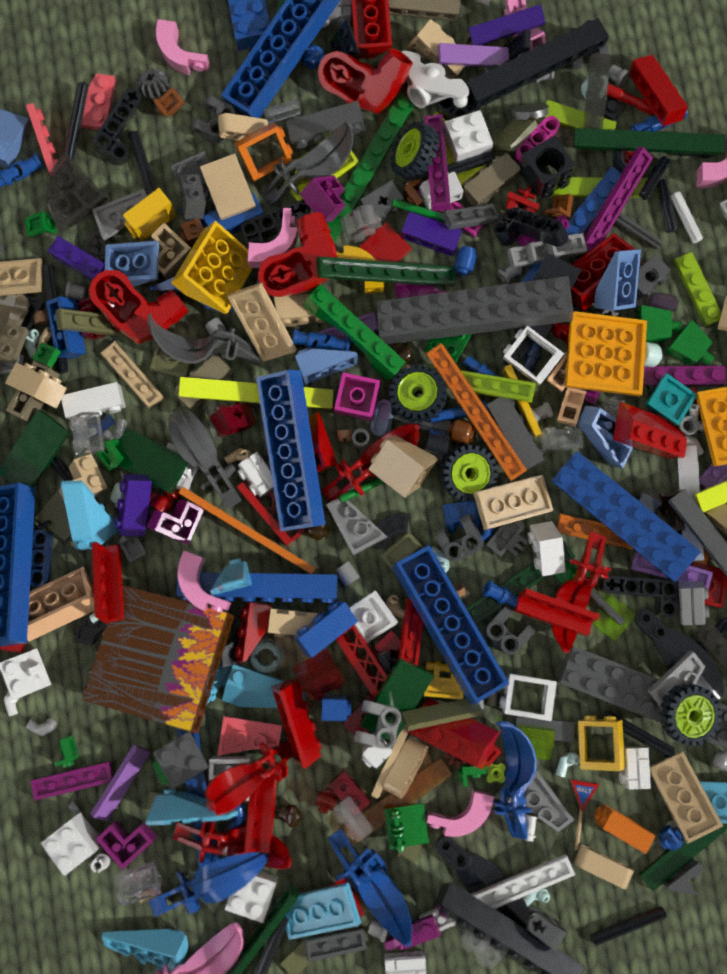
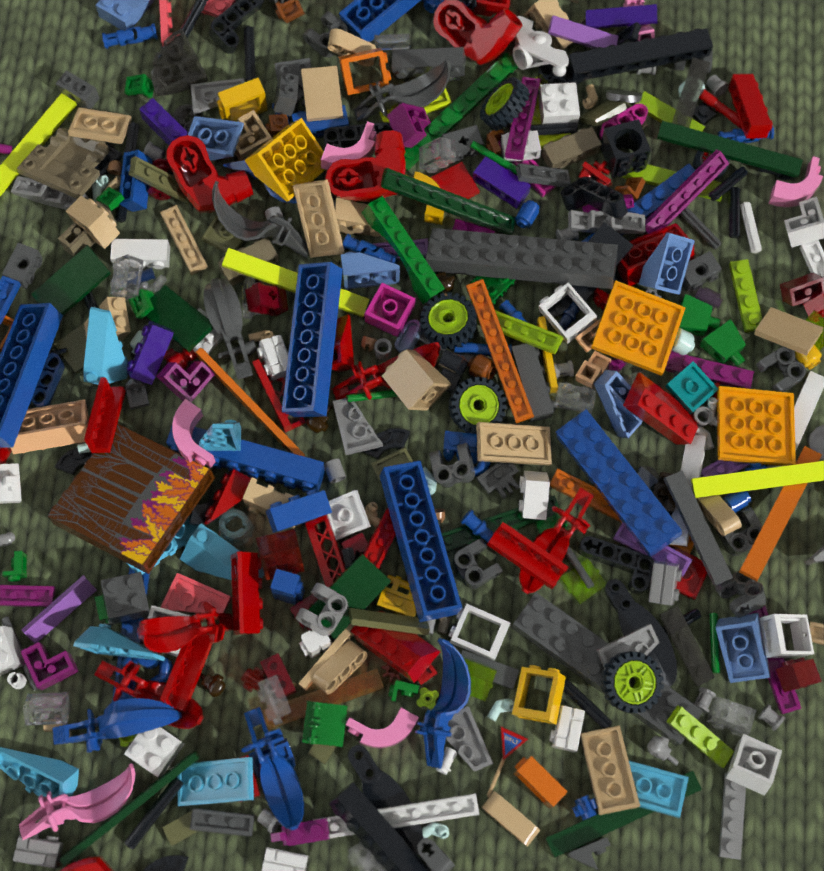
camera: 15 degrees right, 10 degrees down
none -> tan arm [582,84,598,109]

